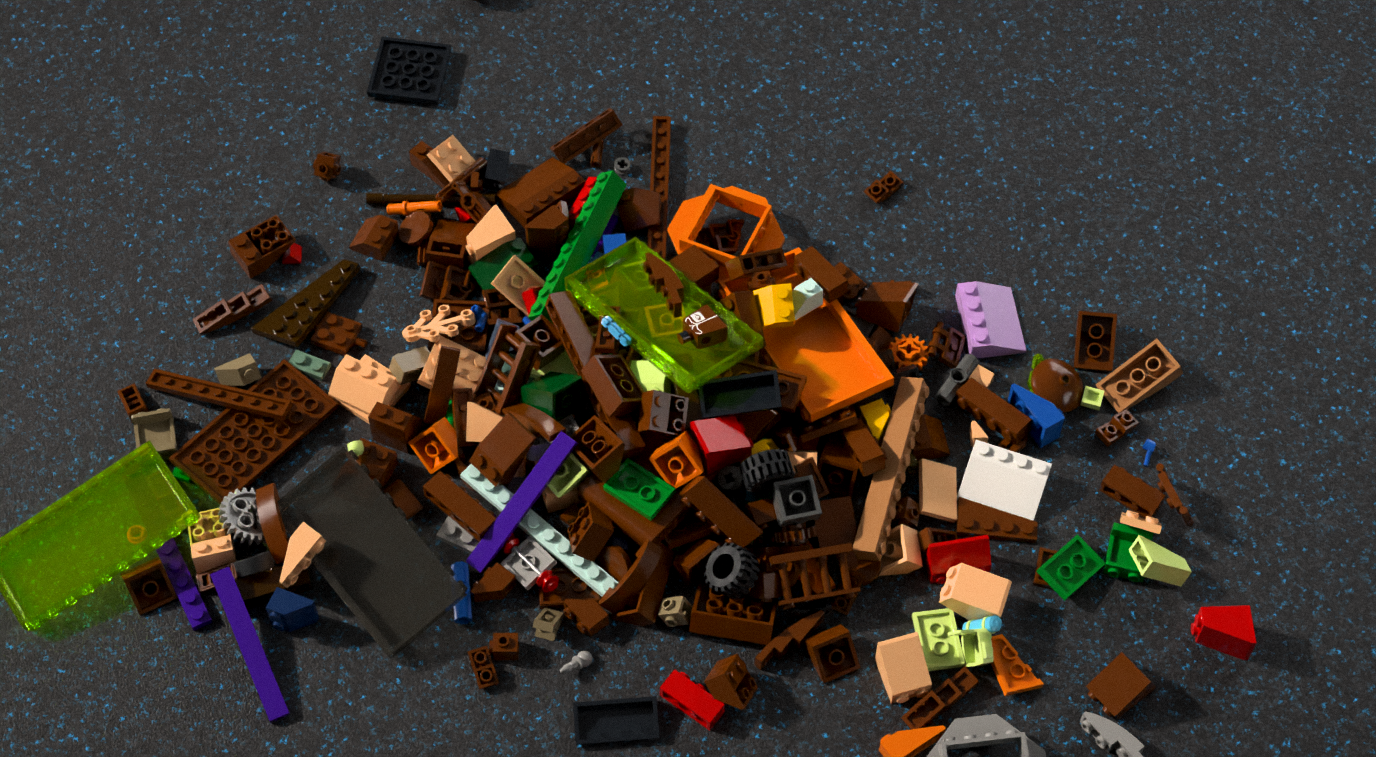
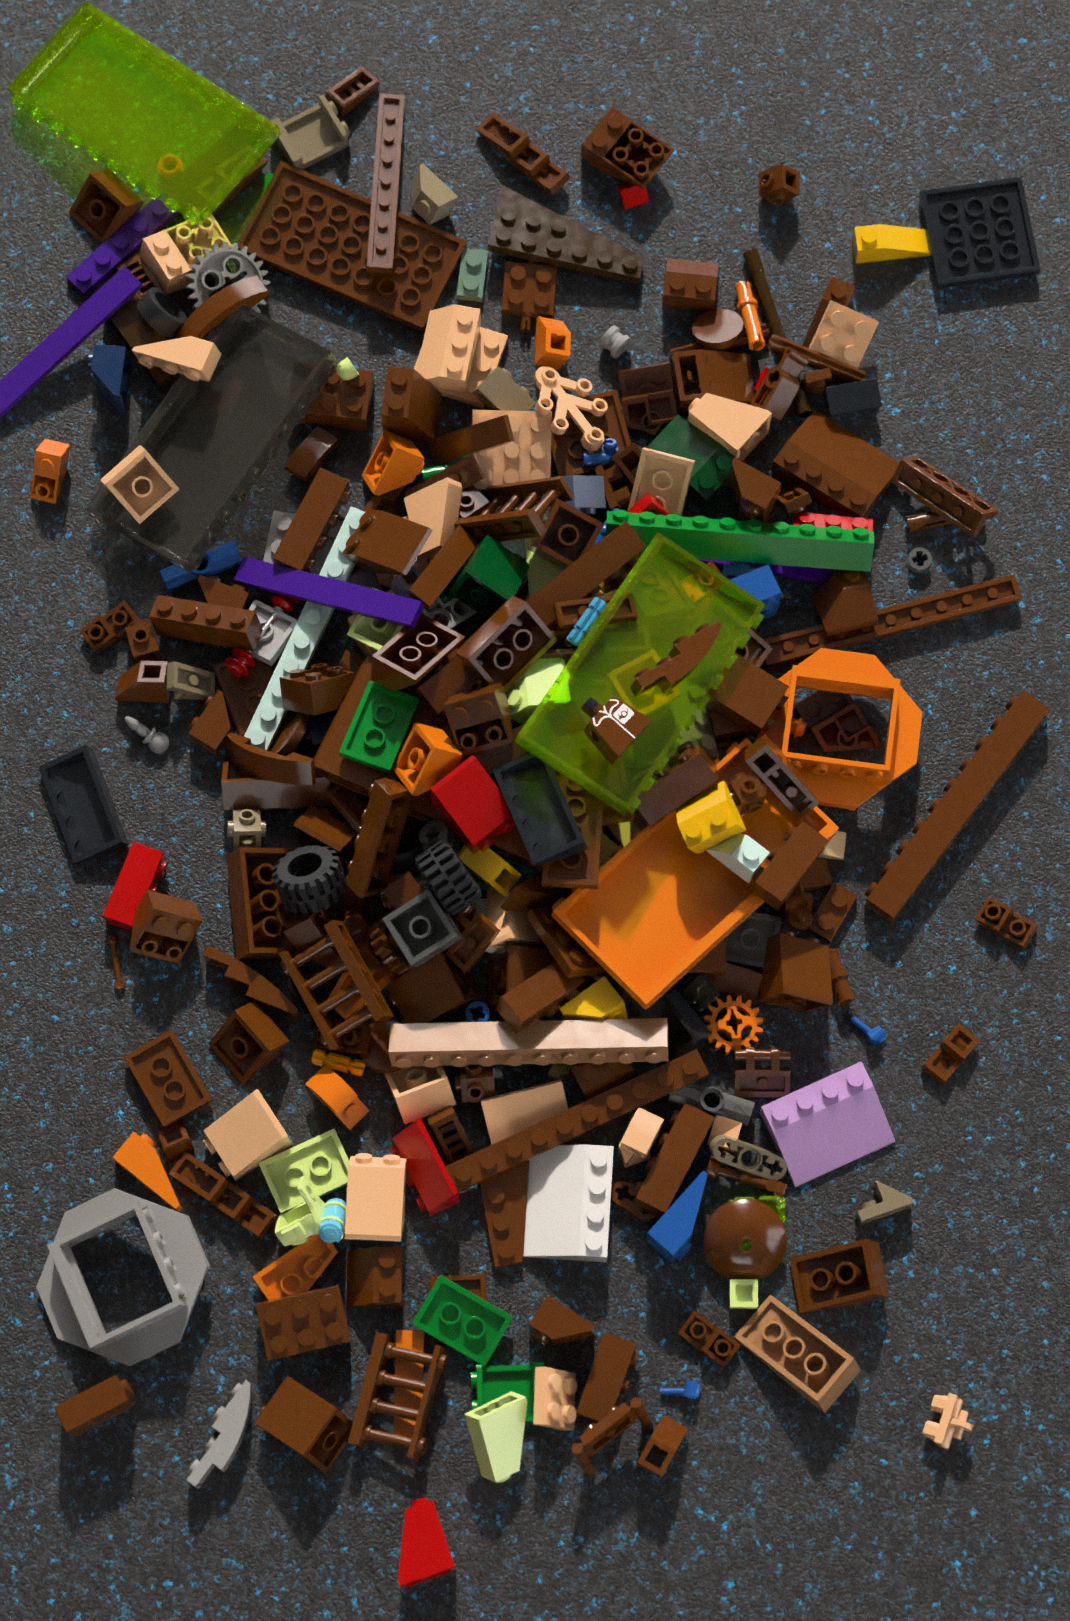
camera: 75 degrees right, 15 degrees up
none -> orange slope [30,439,70,504]
none -> light nougat slope [100,445,179,524]
none -> reddish brown hinge [107,935,125,990]
none -> reddish brown slope [115,661,170,702]
none -> reddish brown plate [123,1029,213,1129]
none -> reddish brown brick [149,595,263,651]
none -> reddish brown slope [157,1121,195,1162]
none -> reddish brown brick [256,1284,351,1361]
none -> orange brick [305,1065,369,1130]
none -> light orange axle [311,1049,366,1076]
none -> reddish brown slope [347,1246,403,1308]
none -> reddish brown fence [348,1332,448,1461]
none -> orange tile [394,1330,424,1438]
none -> reddish brown plate [445,1049,709,1193]
none -> blue bush [465,1001,490,1022]
none -> reddish brown slope [529,1295,595,1346]
none -> orange slope [535,316,571,370]
none -> light grey wheel [599,325,631,359]
none -> light nougat brick [620,1107,665,1159]
none -> reddish brown slope [636,1415,688,1479]
none -> reddish brown piece [705,1156,787,1198]
none -> dark tan beam [710,1135,787,1180]
none -> blue hand [850,1015,886,1045]
none -> yellow slope [852,224,931,264]
none -> dark tan slope [855,1181,914,1226]
none -> reddish brown brick [864,690,1050,924]
none -> reddish brown slope [921,1023,980,1086]
none -> light nougat hips [923,1393,973,1450]

